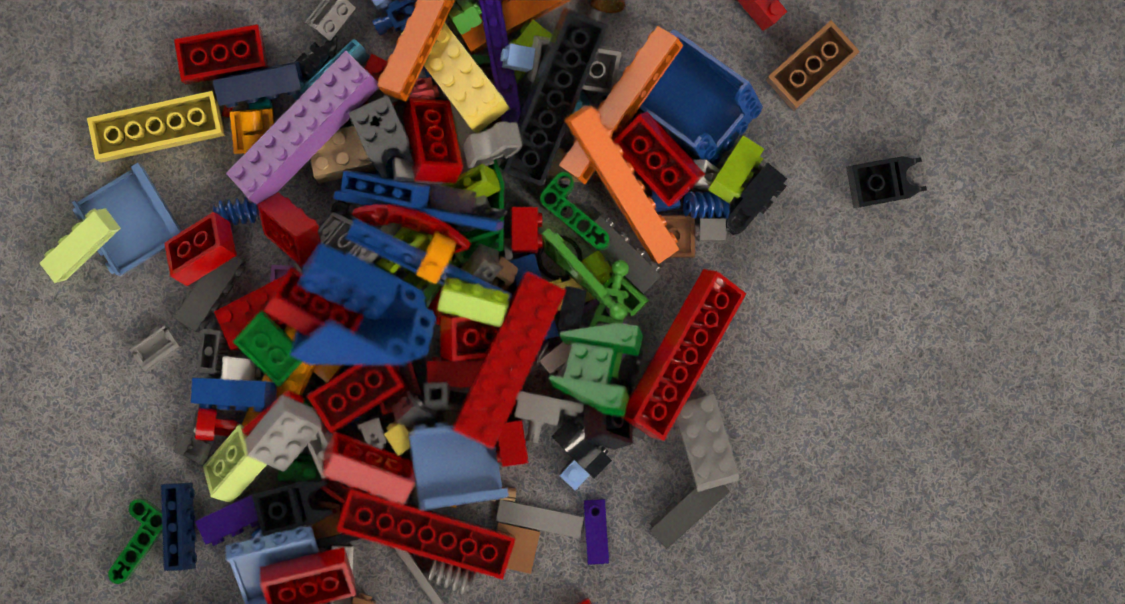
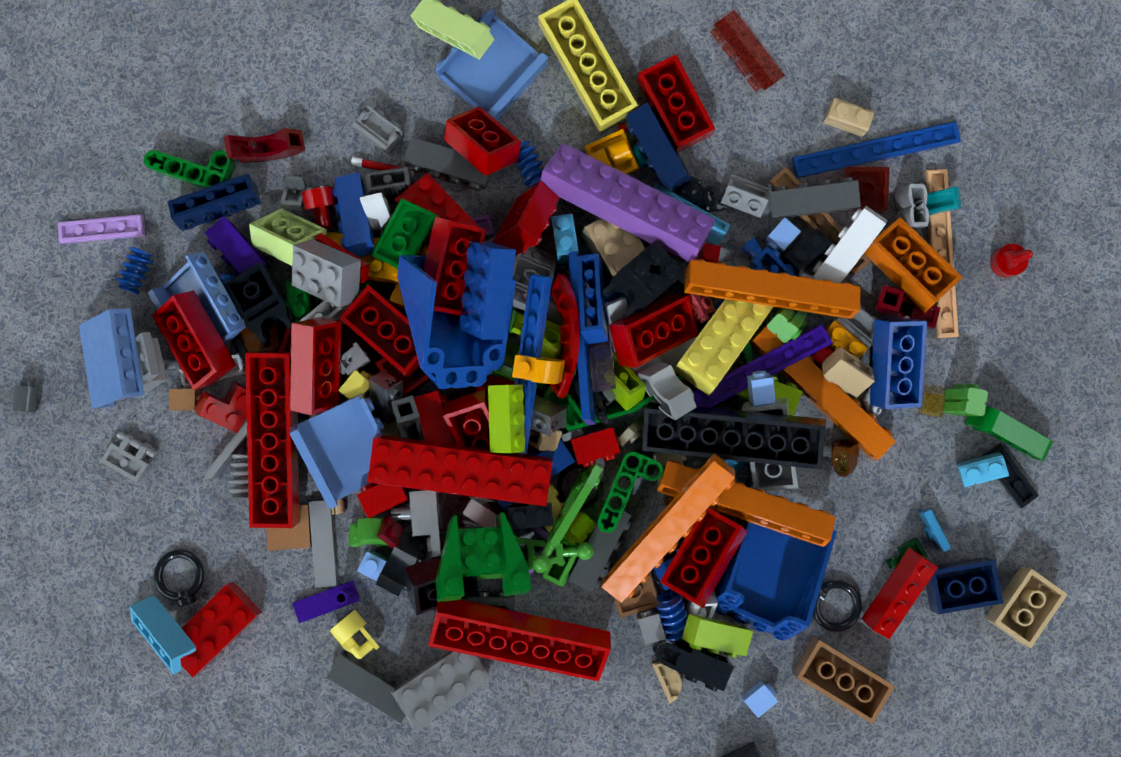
camera: 80 degrees right, 0 degrees up
none -> red brick [194,381,247,433]
none -> dark red arch [224,128,305,163]
none -> light yellow piece [330,609,379,659]
none -> bright green brick [348,518,388,547]
none -> red bar [351,157,415,178]
none -> dark red plate [377,516,405,548]
none -> medium azure brick [551,214,579,266]
none -> dark tan plate [617,413,644,446]
none -> tan tile [652,661,682,704]
none -> light blue brick [741,680,778,718]
none -> black piece [813,580,862,632]

